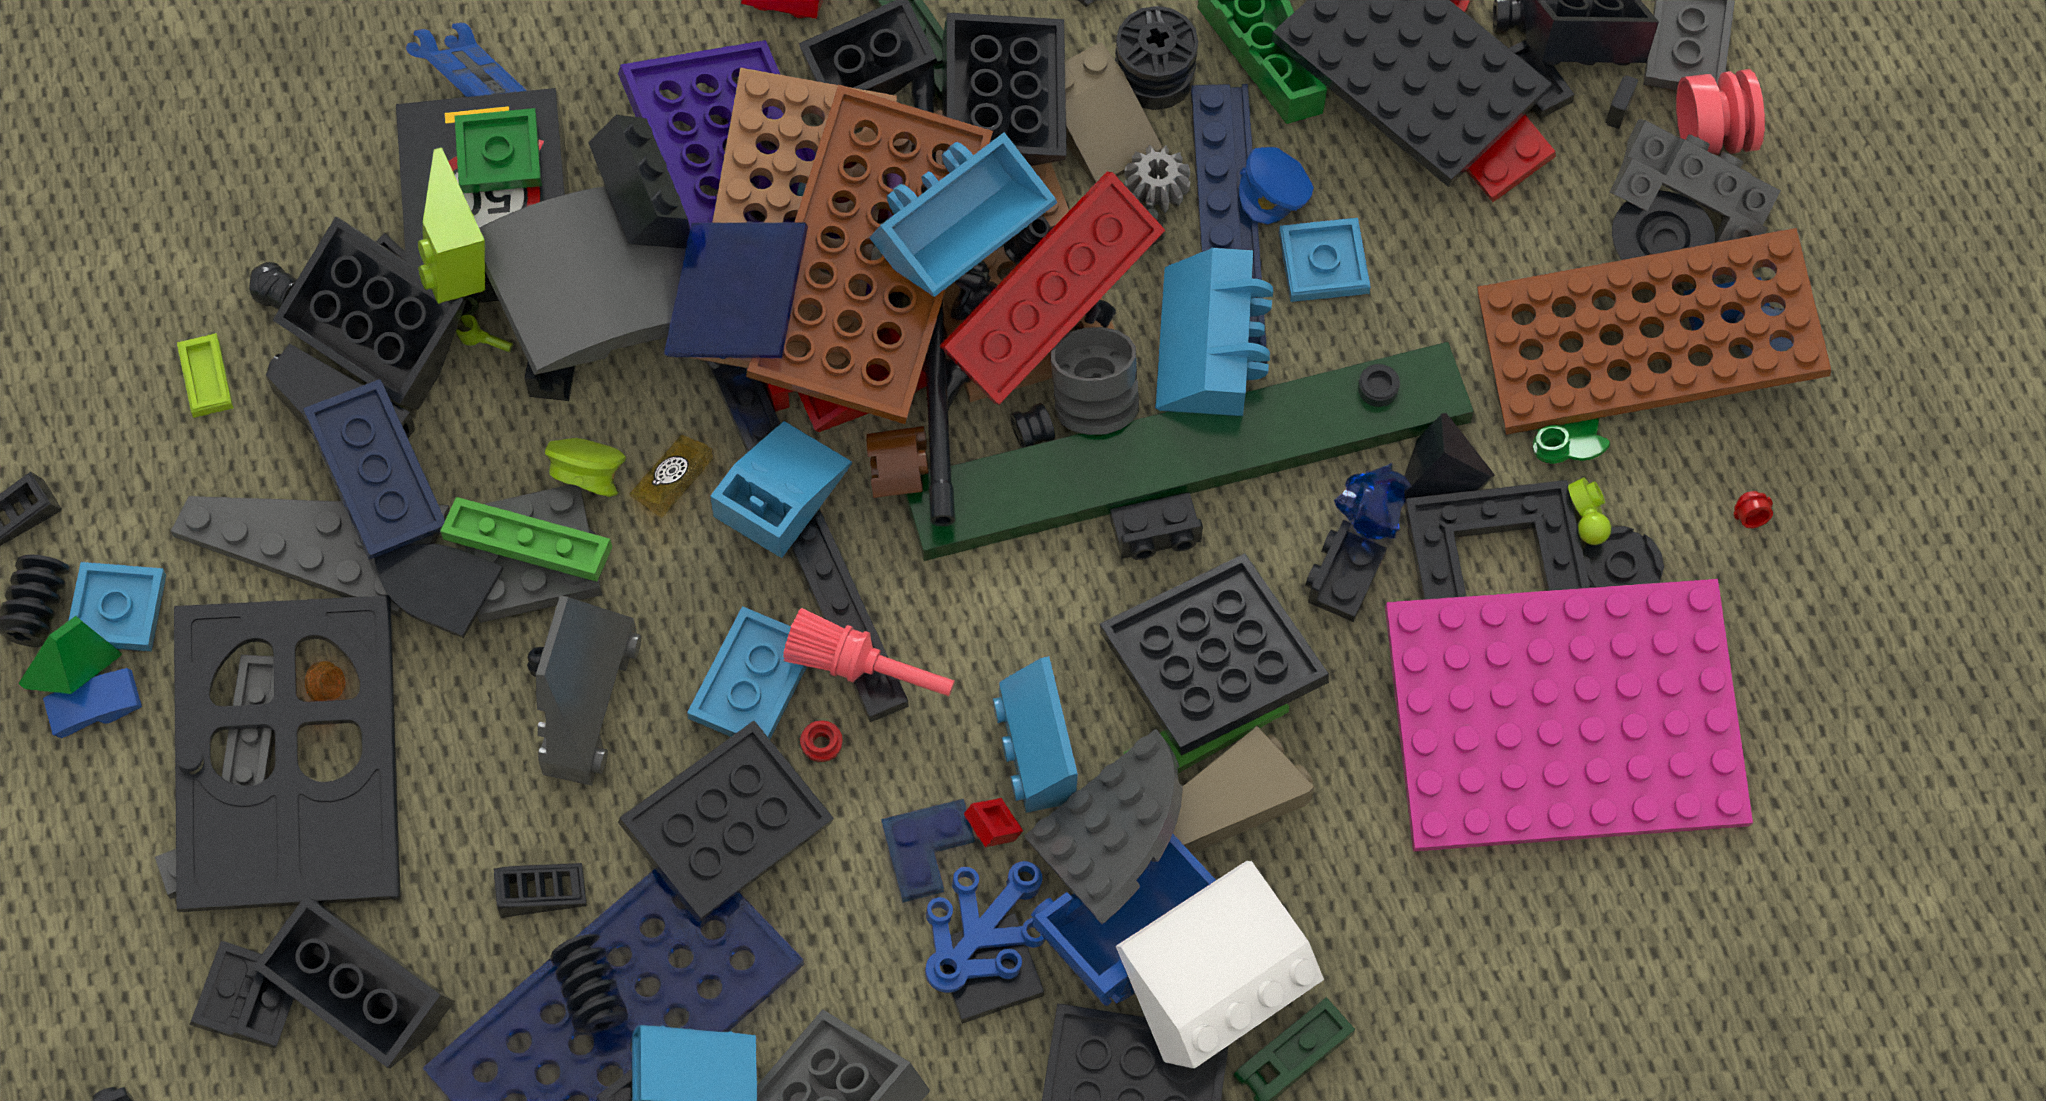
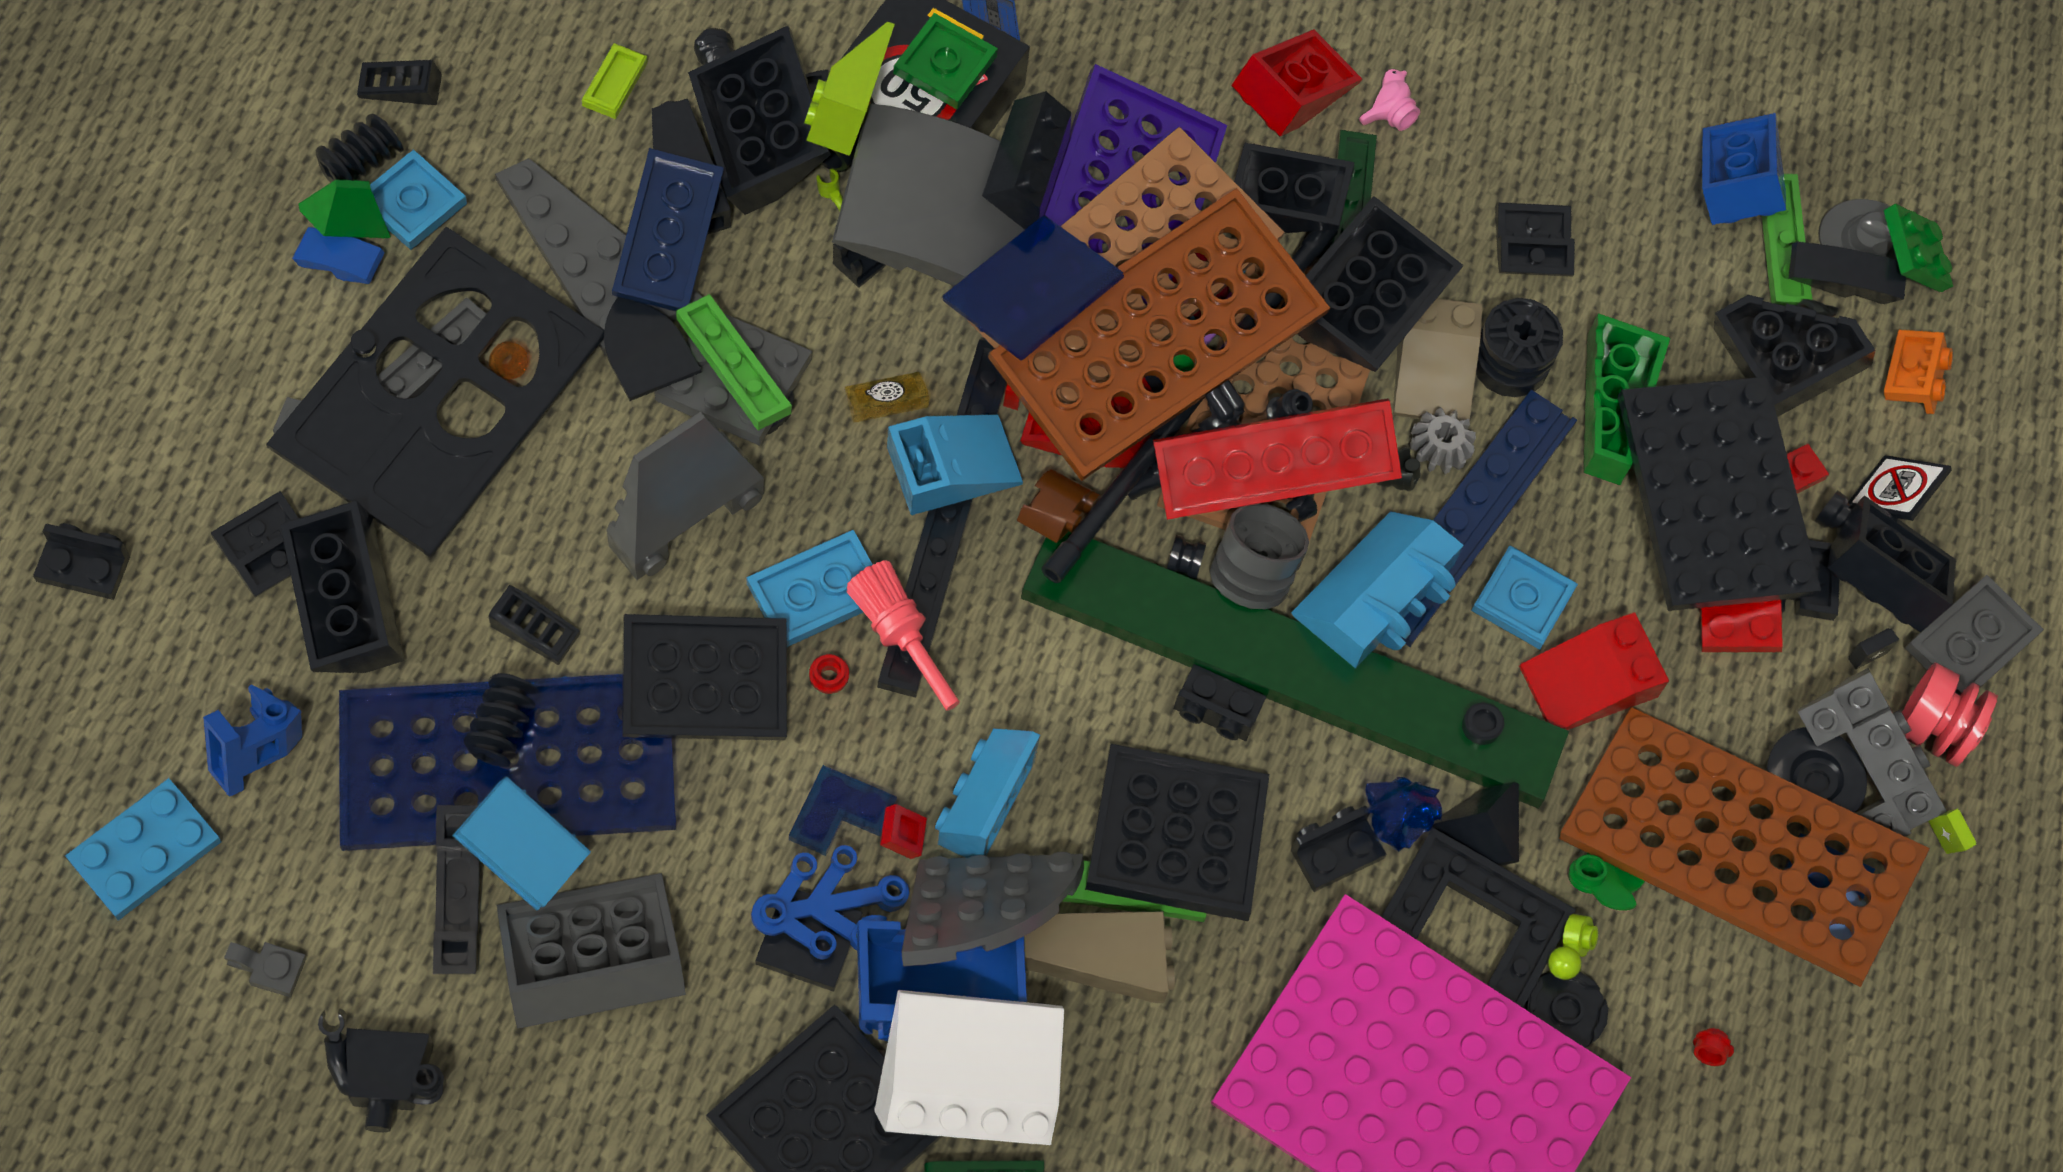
camera: 30 degrees right, 0 degrees up
lime hat [545,438,626,497] -> none
dark azure piece [869,133,1057,297] -> none
blue hat [1239,147,1314,225] -> none
none -> red slope [1519,612,1669,730]
none -> lime tile [1929,809,1977,854]

